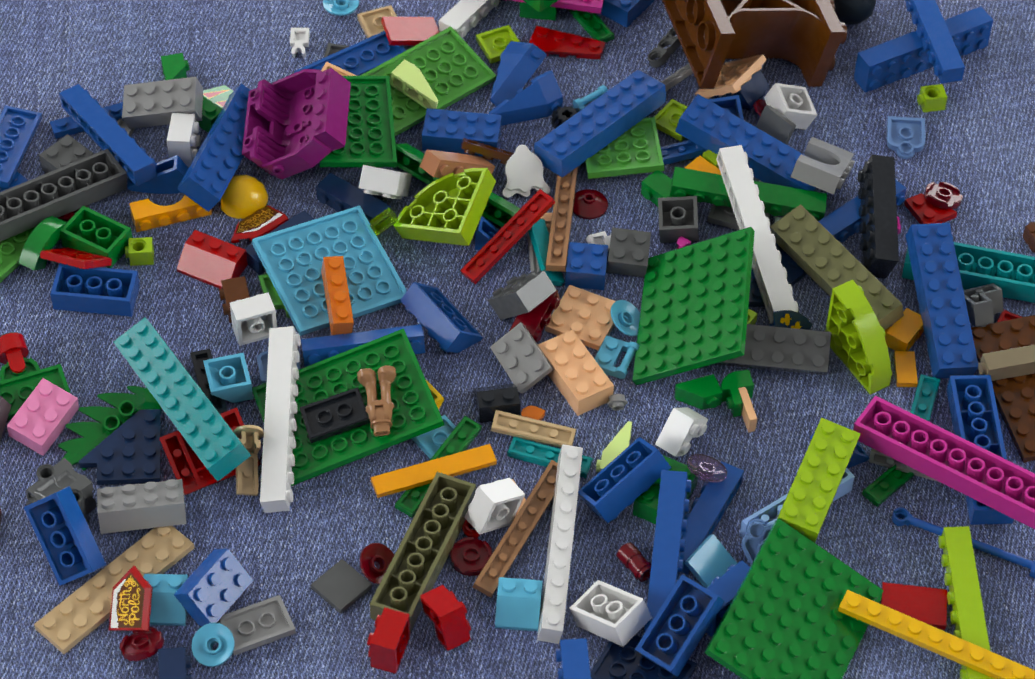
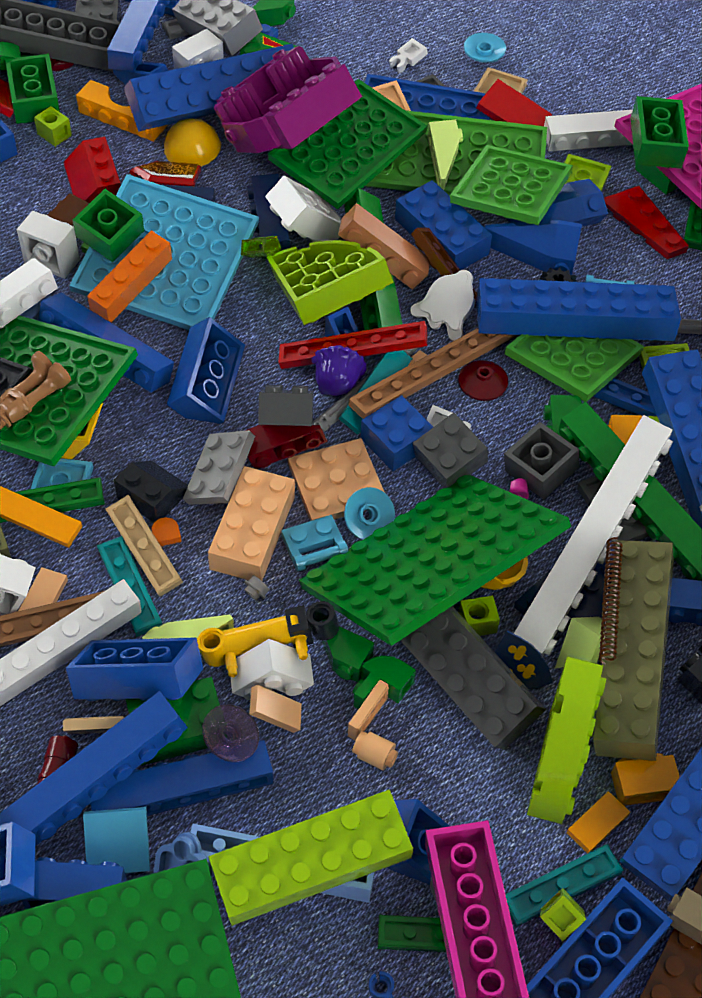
camera: 45 degrees right, 5 degrees up
none -> tan tile [63,716,125,734]
none -> green brick [73,189,144,262]
none -> yellow piece [197,601,339,677]
none -> light nougat tile [249,685,302,733]
none -> dark purple hair [311,345,367,396]
none -> light nougat brick [352,731,398,771]
none -> bright green plate [450,145,573,225]
none -> lime brick [540,888,586,941]
none -> yellowish green slope [555,617,605,669]
none -> reddish brown piece [599,537,623,665]

